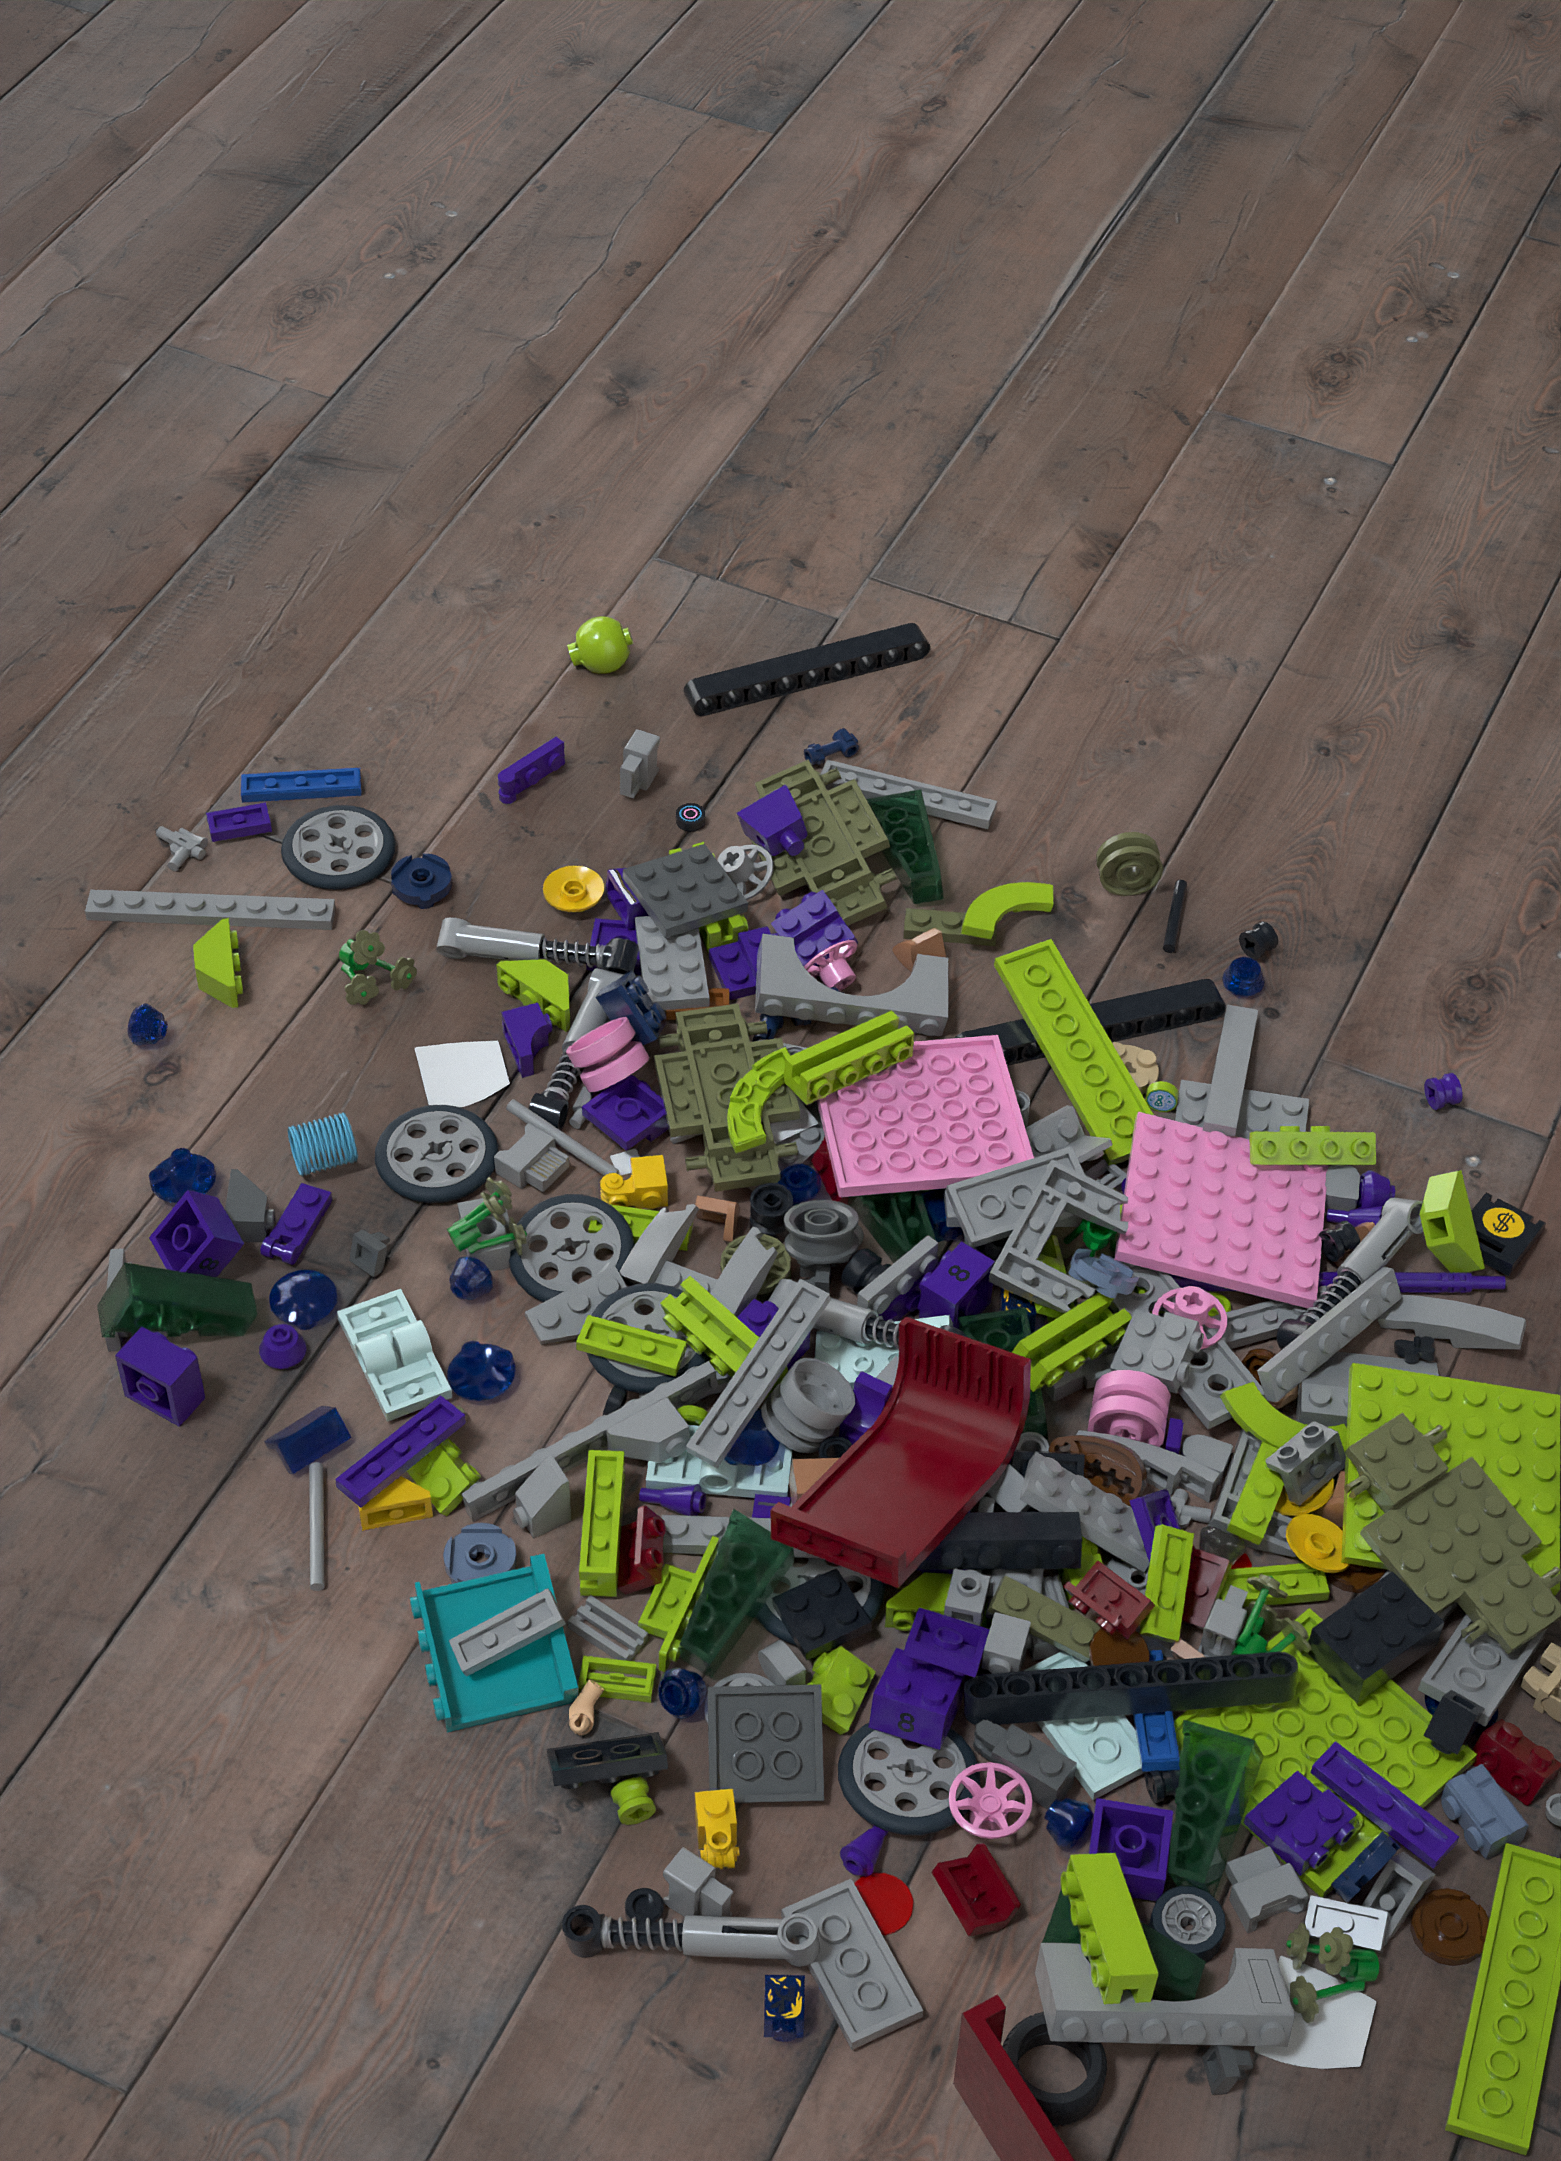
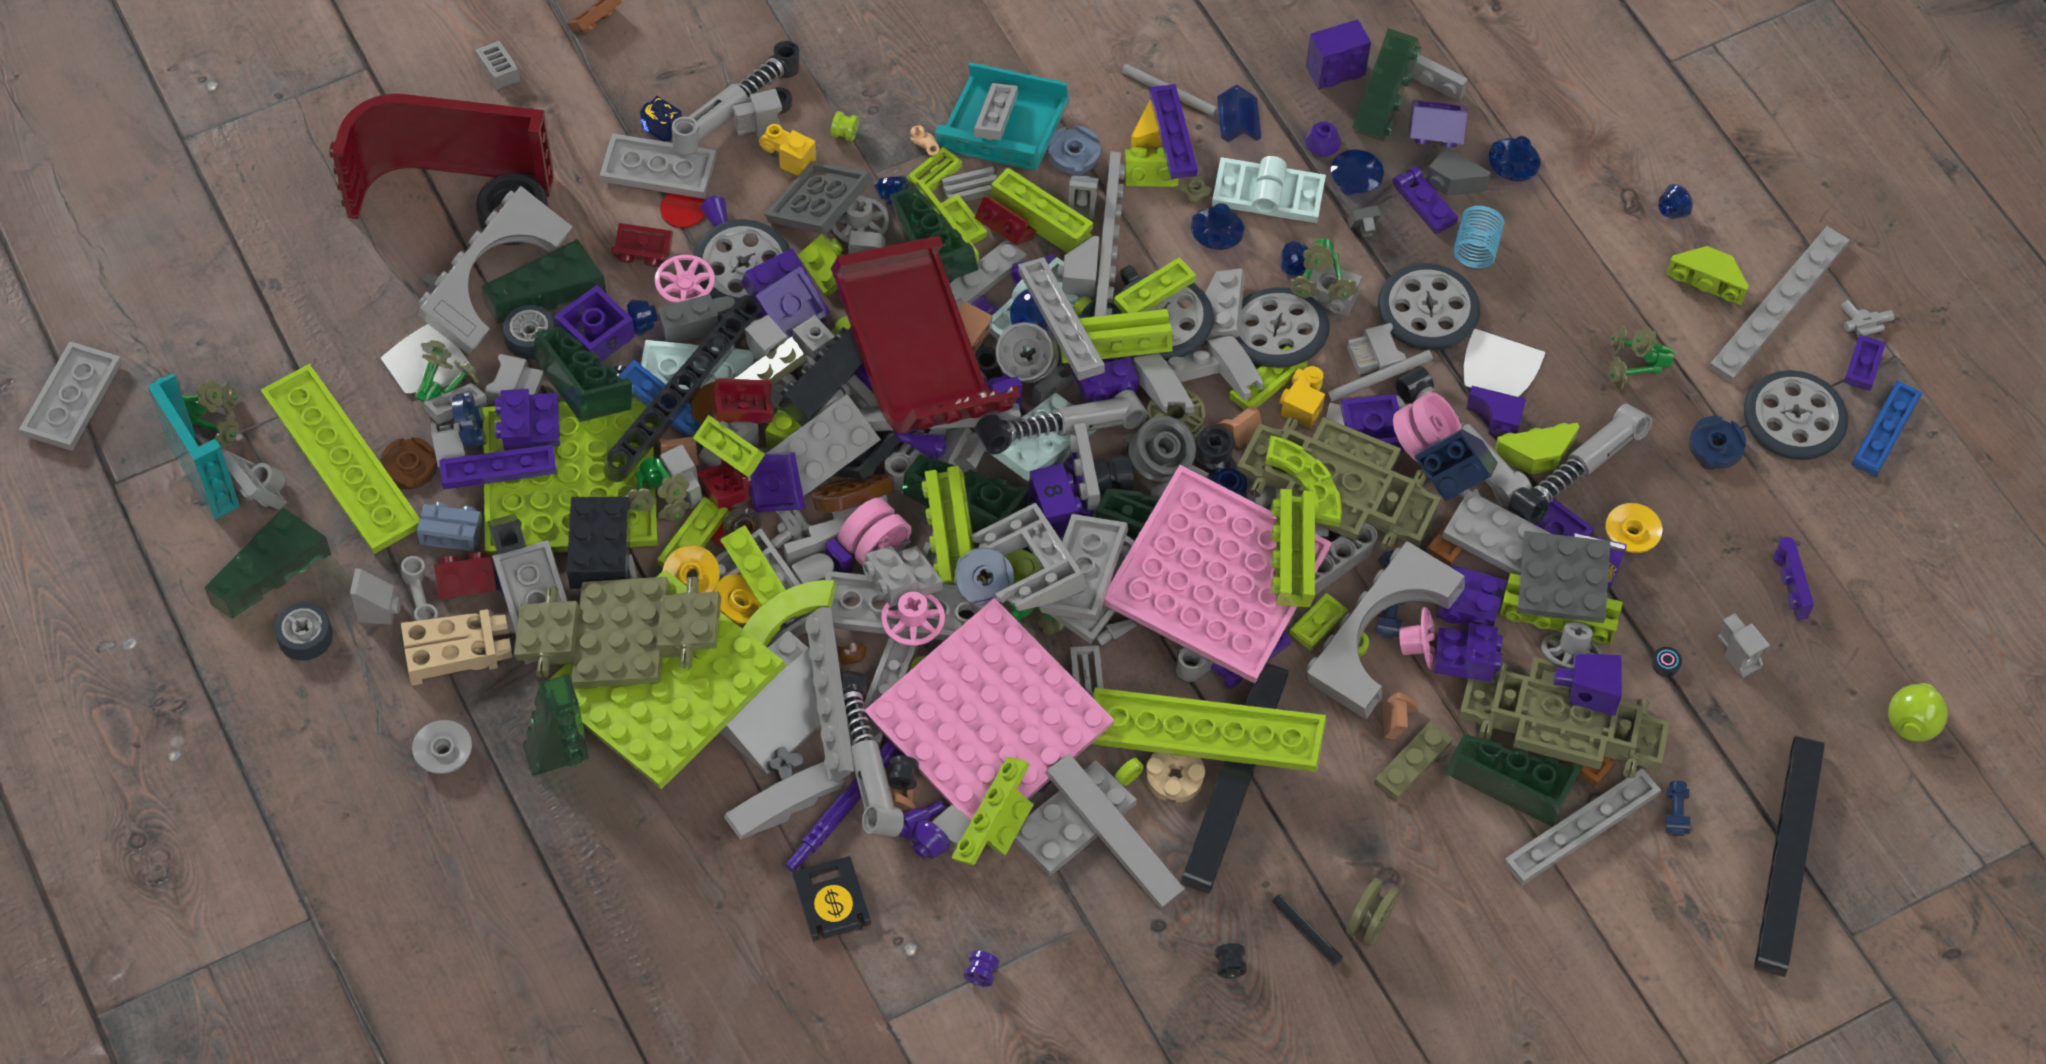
camera: 125 degrees right, 10 degrees up
black plate [547,1732,668,1789] -> none
lime tile [961,882,1053,940] -> none
light grey bracket [1025,1105,1113,1163] -> none
lime brick [1061,1853,1158,2004] -> none
clear blue cone [1222,957,1265,997] -> none
dark grey bracket [1265,1421,1346,1506] -> none
lime slope [1419,1170,1485,1273] -> none

